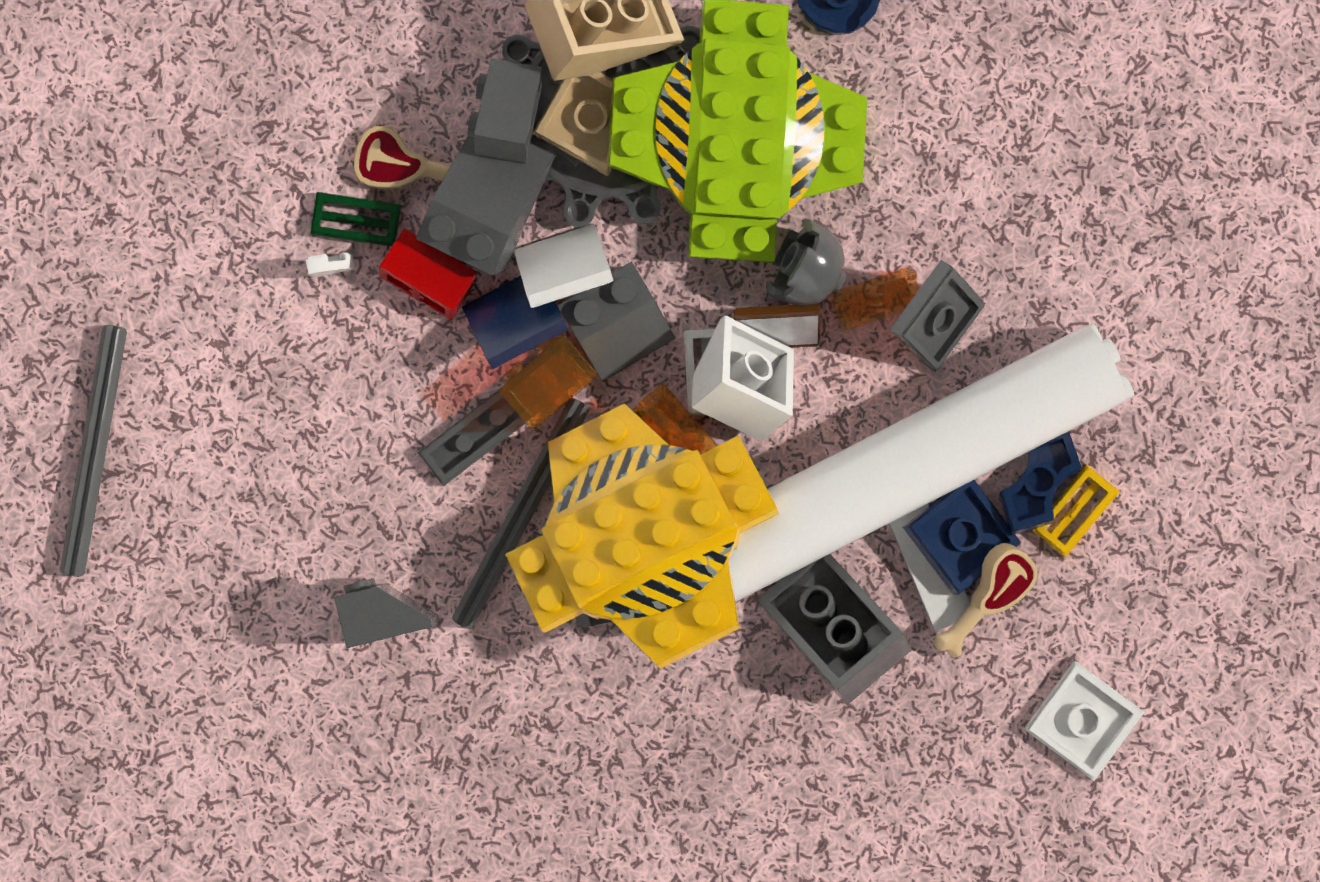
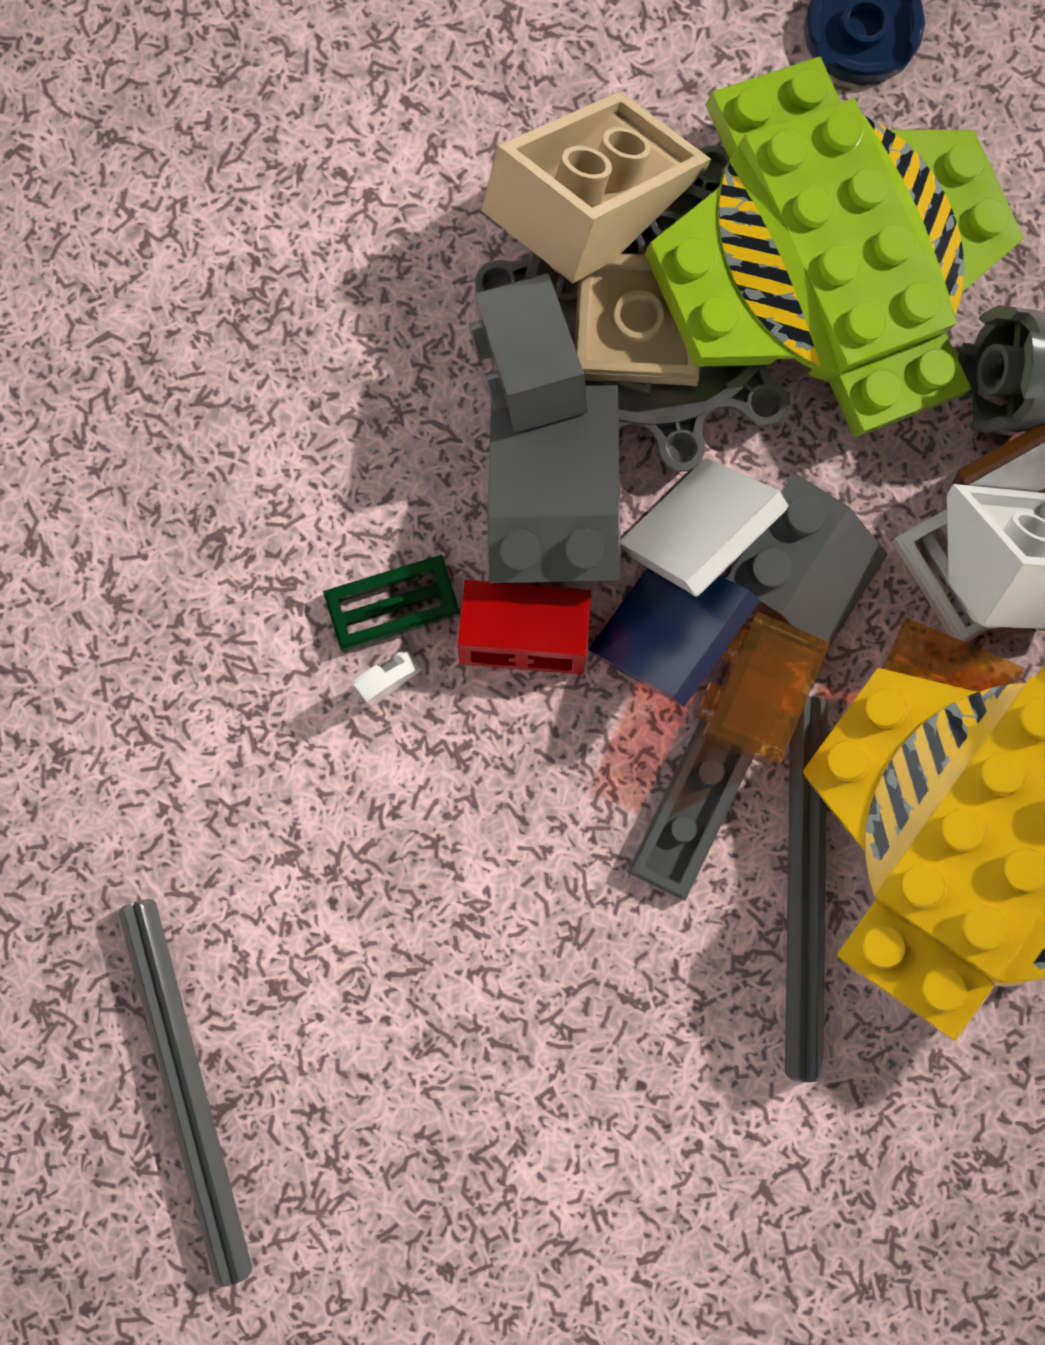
camera: 25 degrees left, 5 degrees down
dark grey slope [334,578,440,648] -> none
piece [354,126,450,189] -> none

